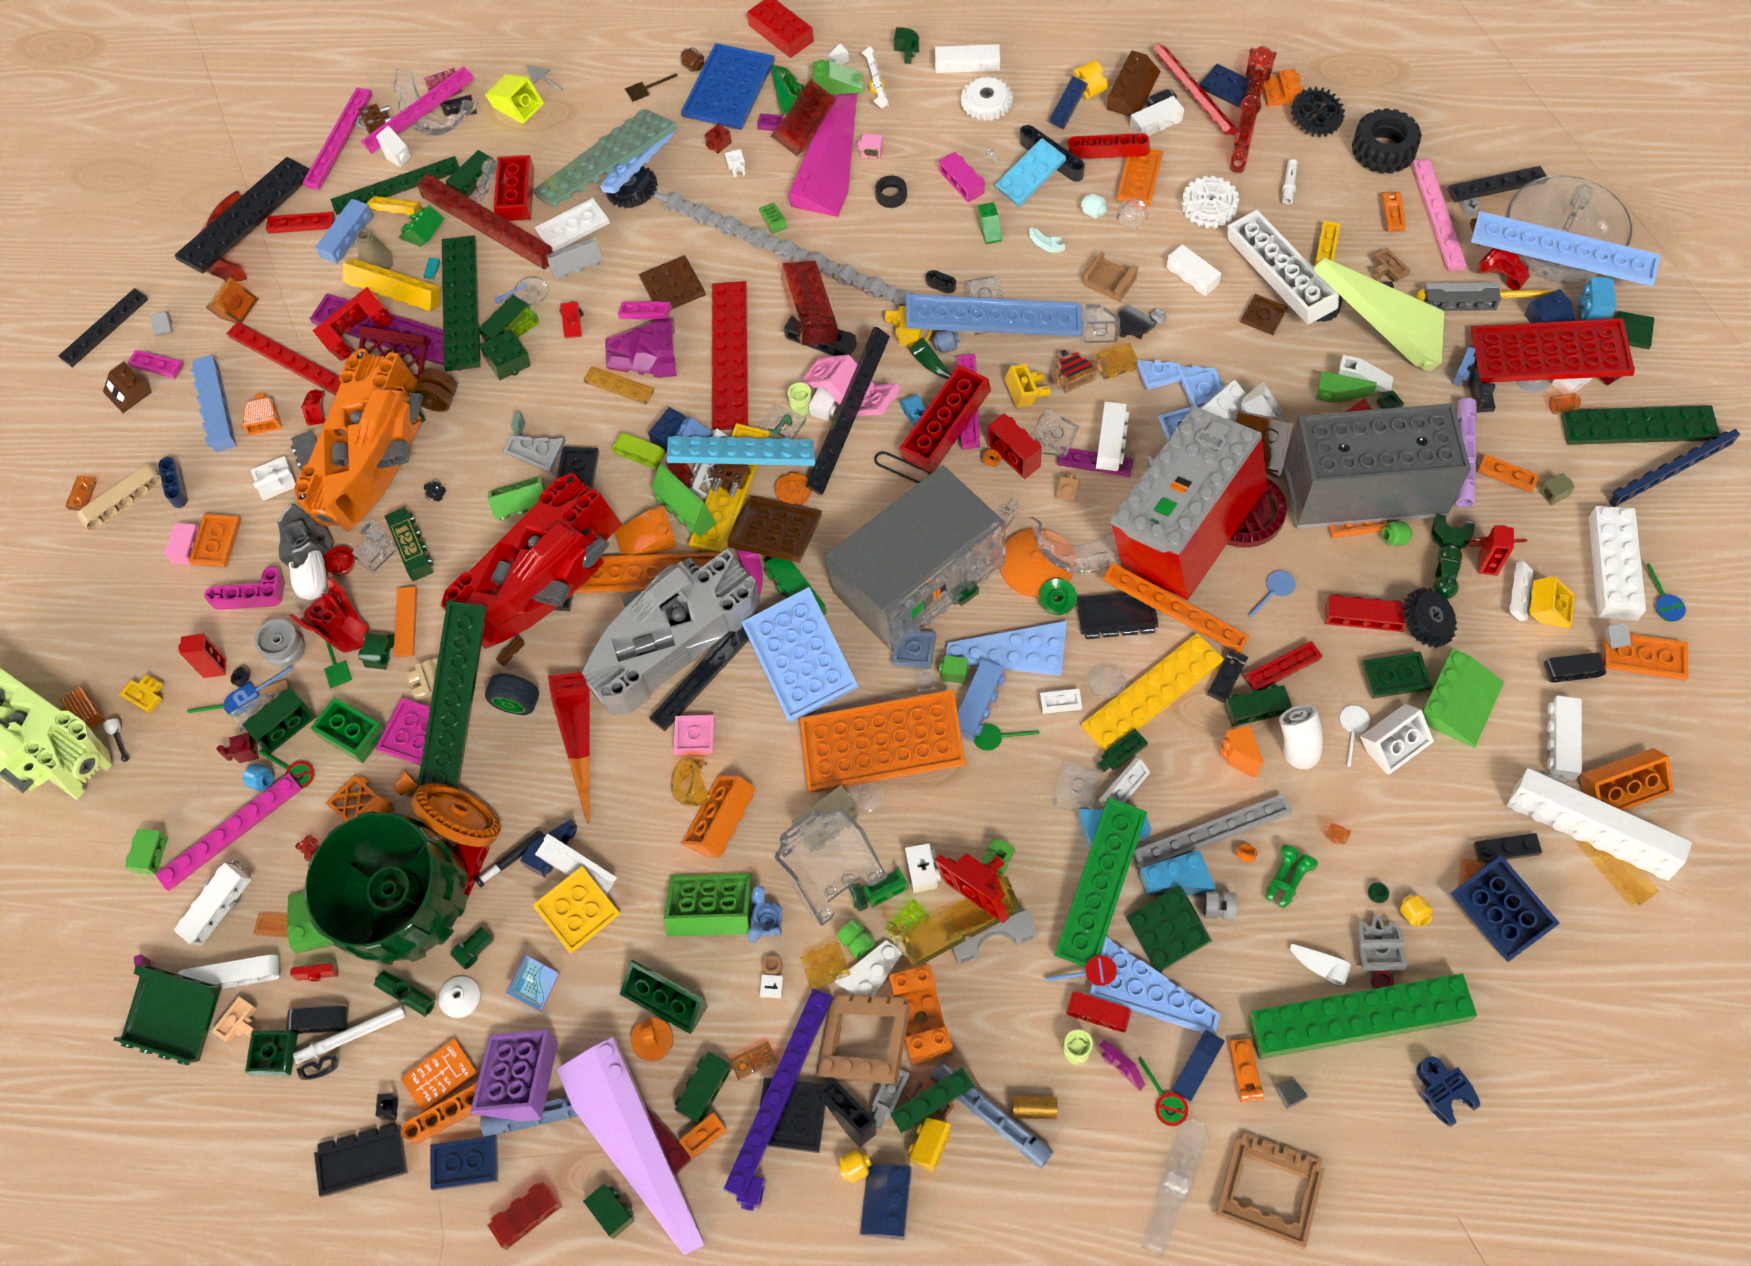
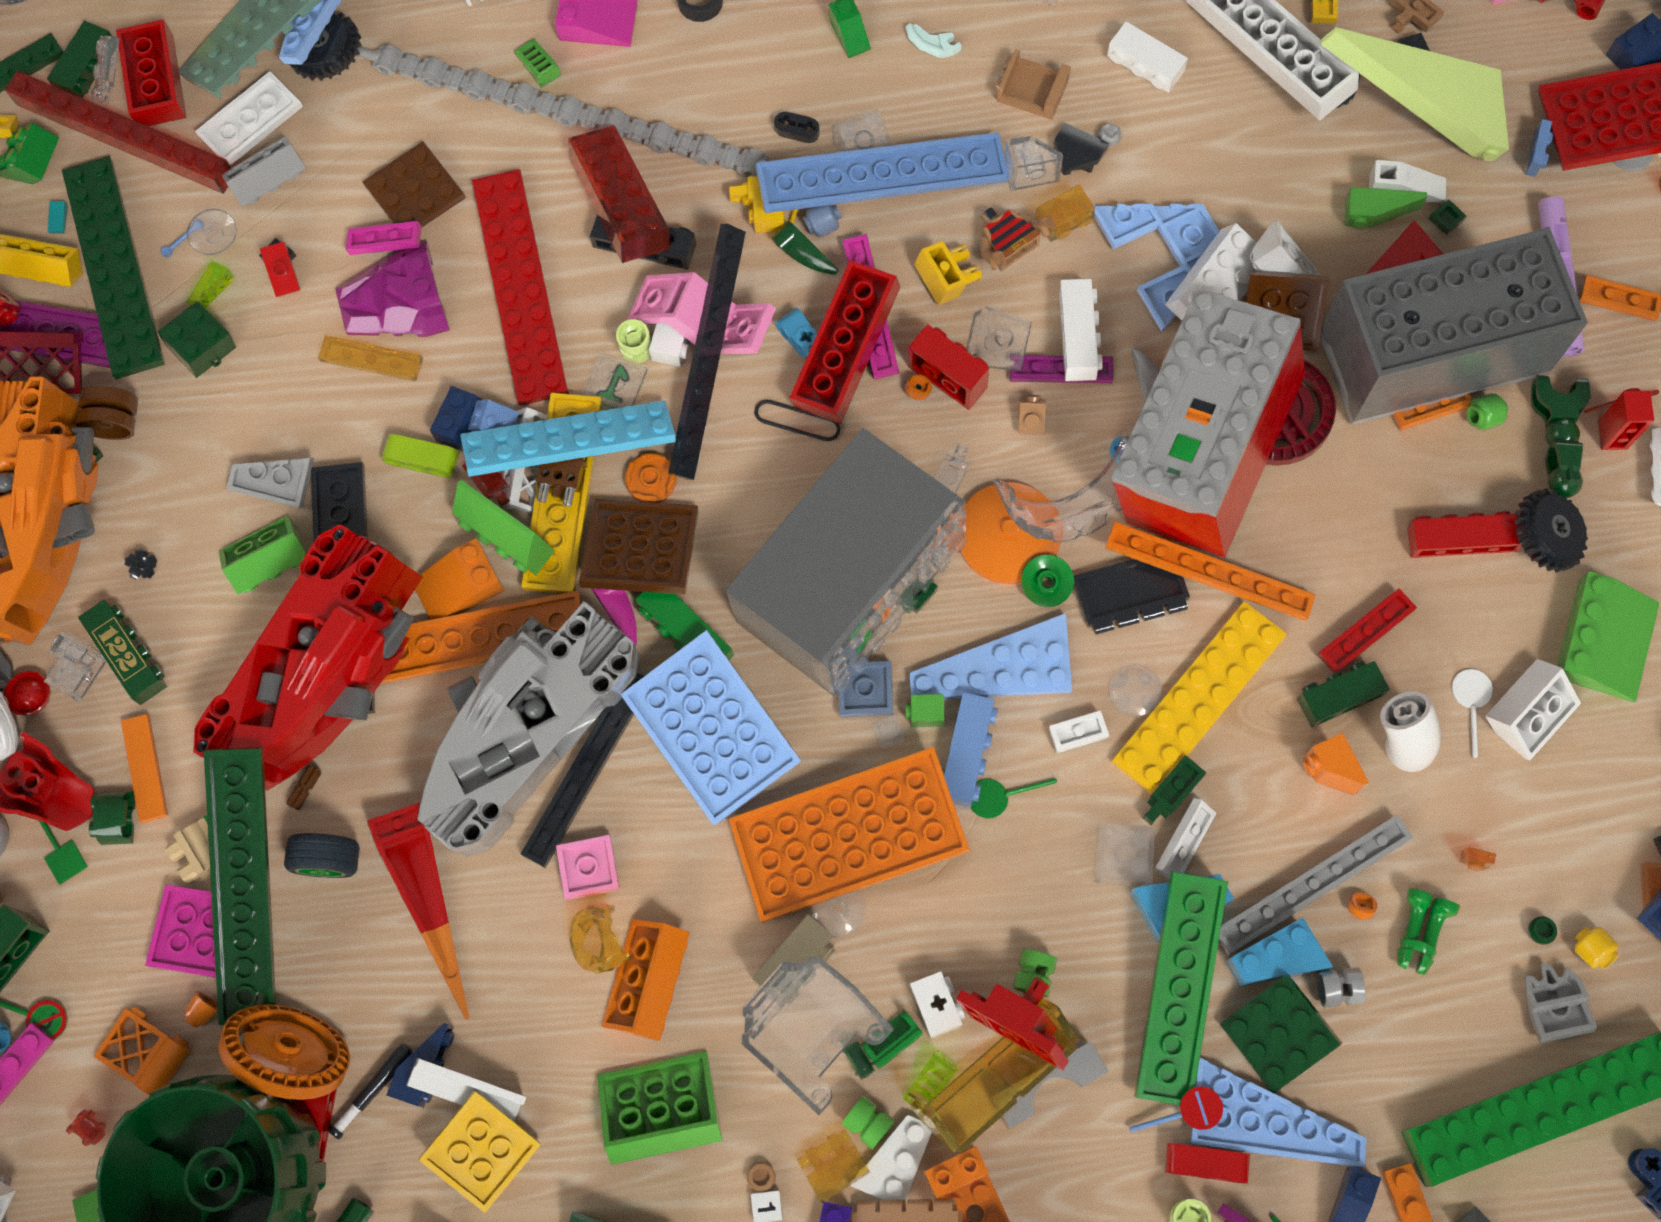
camera: 10 degrees left, 10 degrees up
green brick [310,697,385,764] -> none
dark green brick [478,295,532,341] -> none
sand green tile [511,412,525,436] -> none
medium blue hair [747,885,782,943] -> none
black plate [1207,649,1249,703] -> none
reddish brown tile [1241,294,1288,335] -> none
medium blue piece [1249,571,1295,617] -> none
white piece [1290,944,1351,986] -> none
dark green plate [1361,651,1432,699] -> none
dark red tile [1371,970,1394,989] -> none
piece [1416,282,1556,311] -> none
black panel [1469,371,1496,413] -> none

